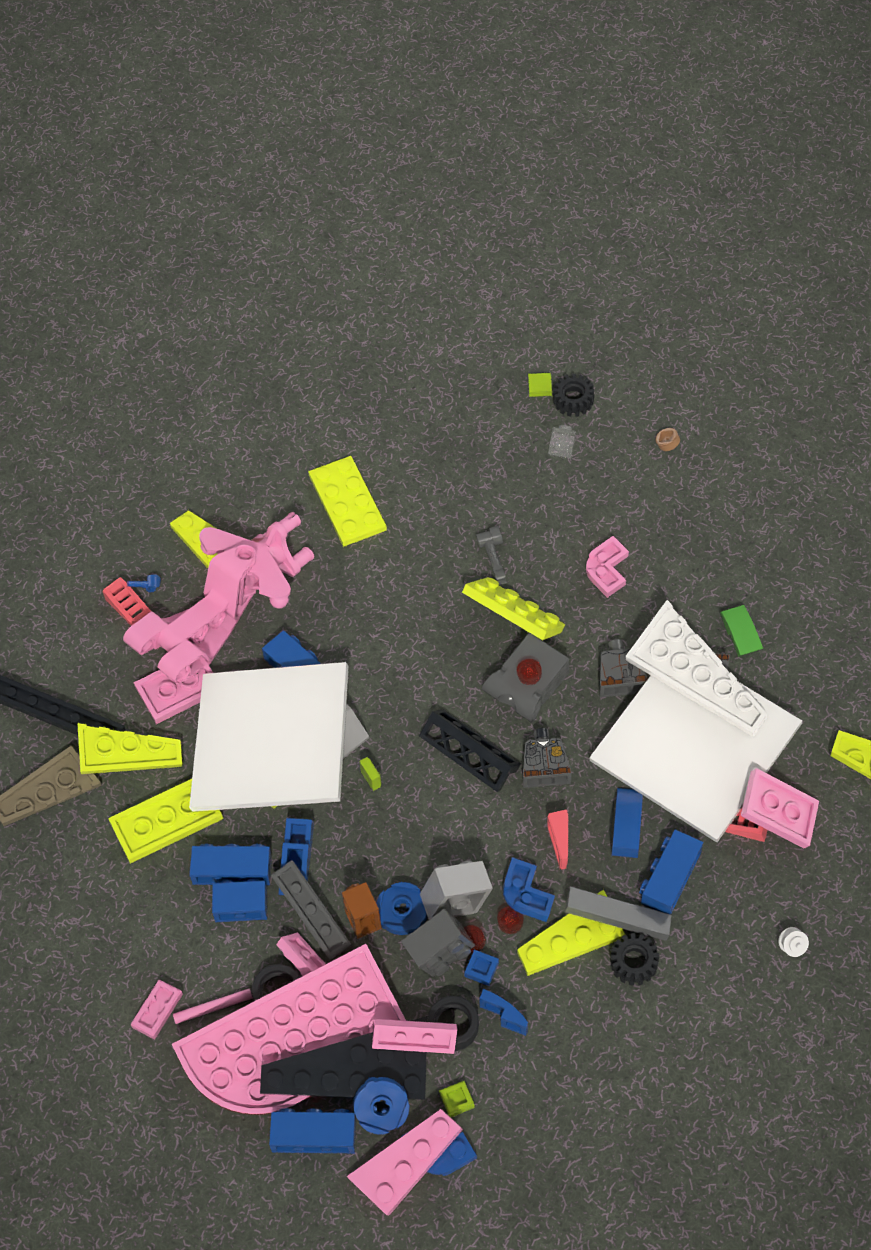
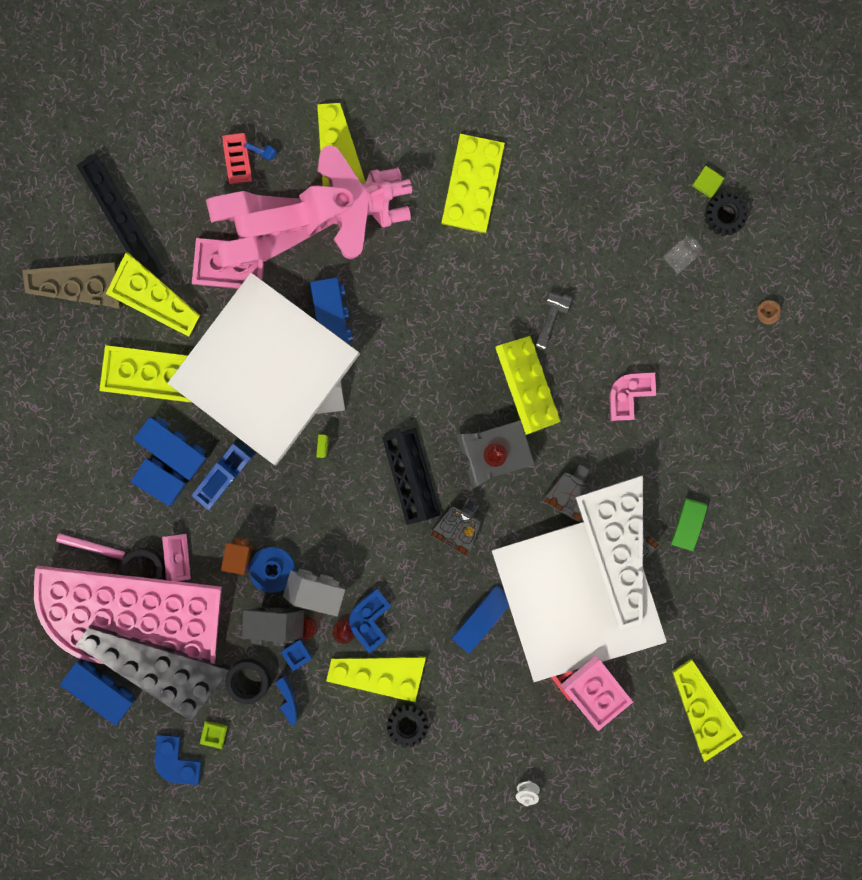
camera: 35 degrees right, 30 degrees up
bright pink plate [131,979,183,1040] -> none
dark grey tile [271,860,353,961] -> none
bright pink wing [347,1109,463,1216] -> none
blue plate [353,1077,409,1134] -> none
bright pink plate [372,1019,457,1054] -> none
coral slope [547,810,568,870] -> none
tile [565,887,672,941] -> none
blue brick [639,830,703,915] -> none

